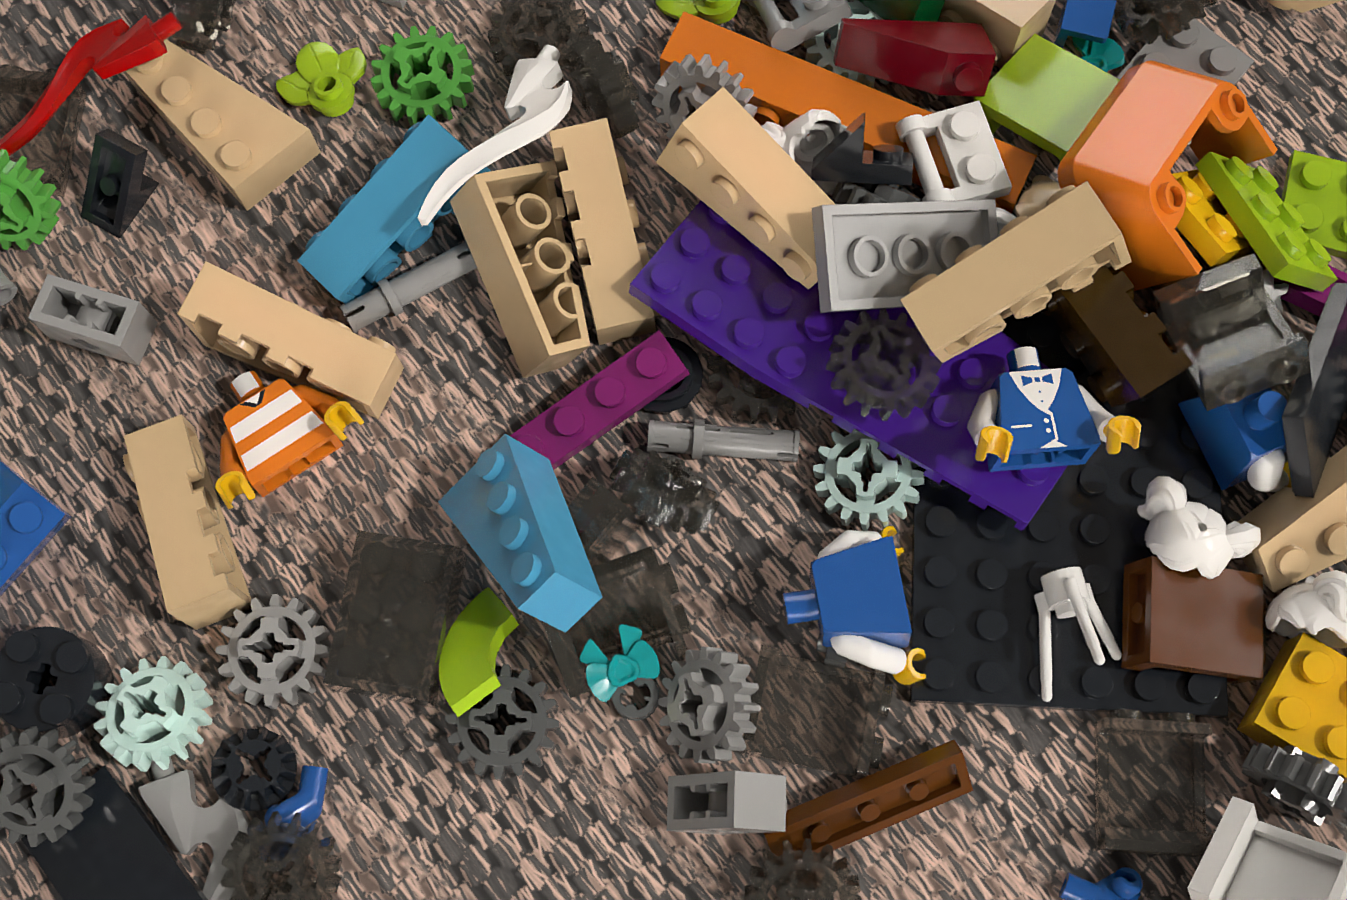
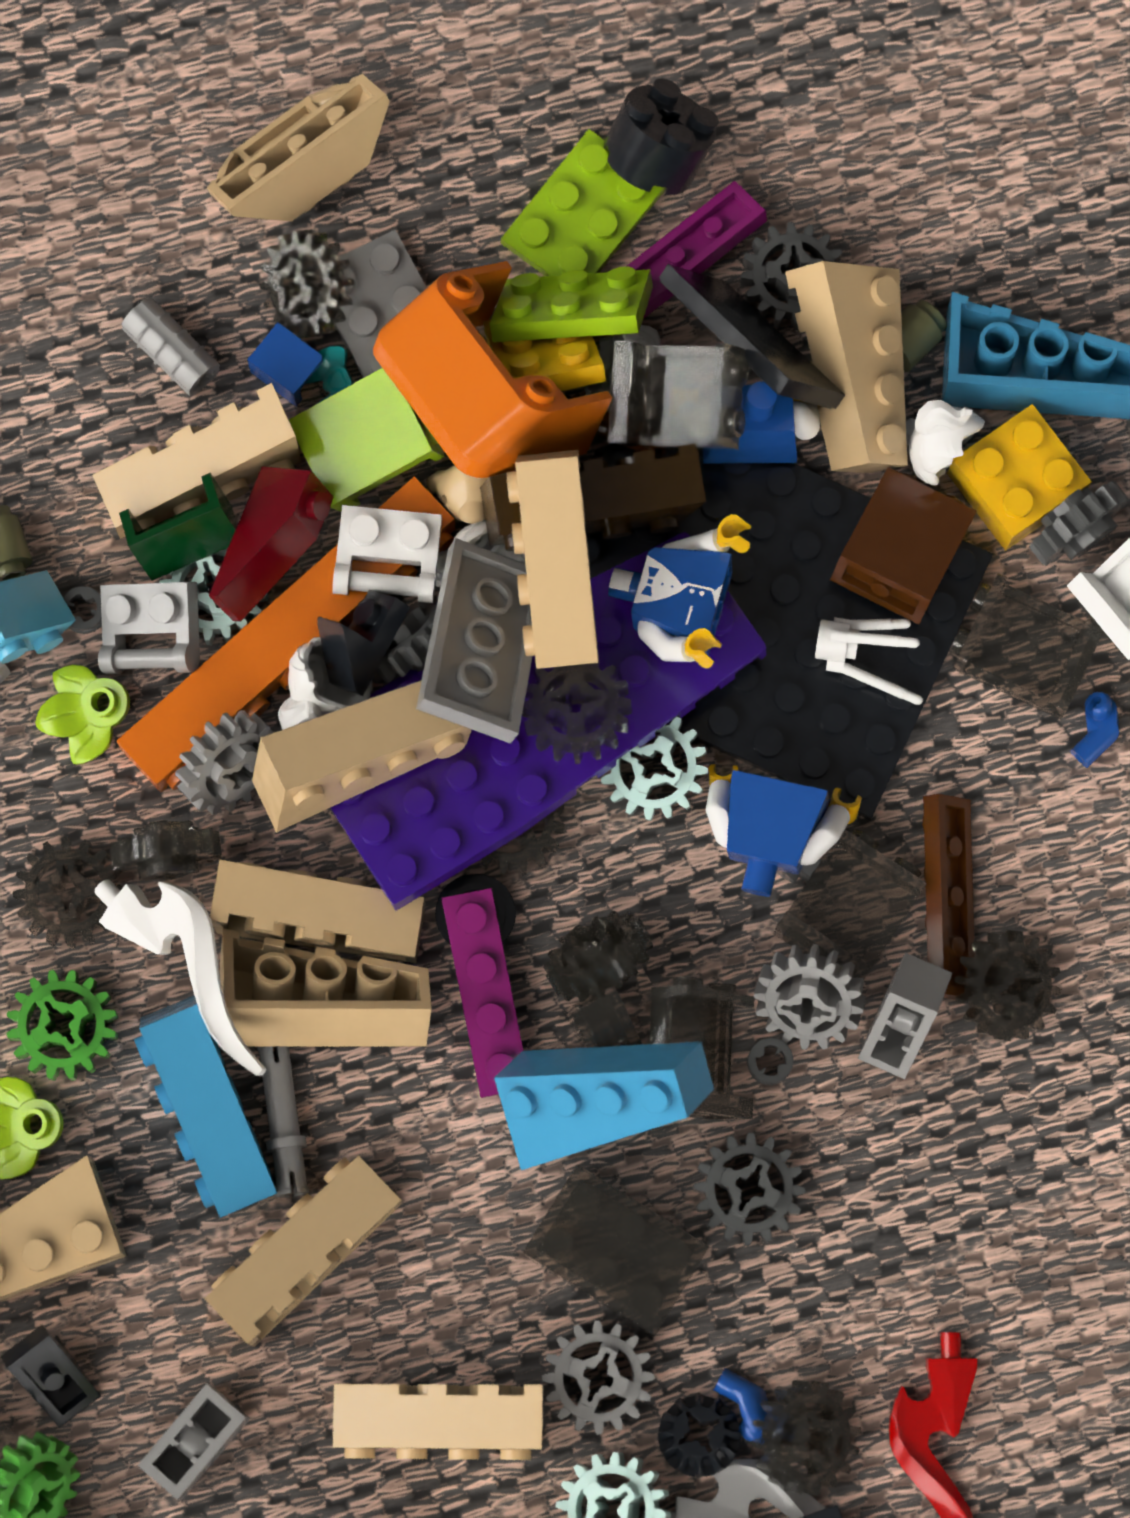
camera: 75 degrees left, 5 degrees up
torso [215,371,364,510] -> none
lime tile [439,587,519,717] -> none
teal piece [579,624,660,702] -> none
light grey pin [647,419,800,462] -> none
white hair [1137,476,1261,579] -> none

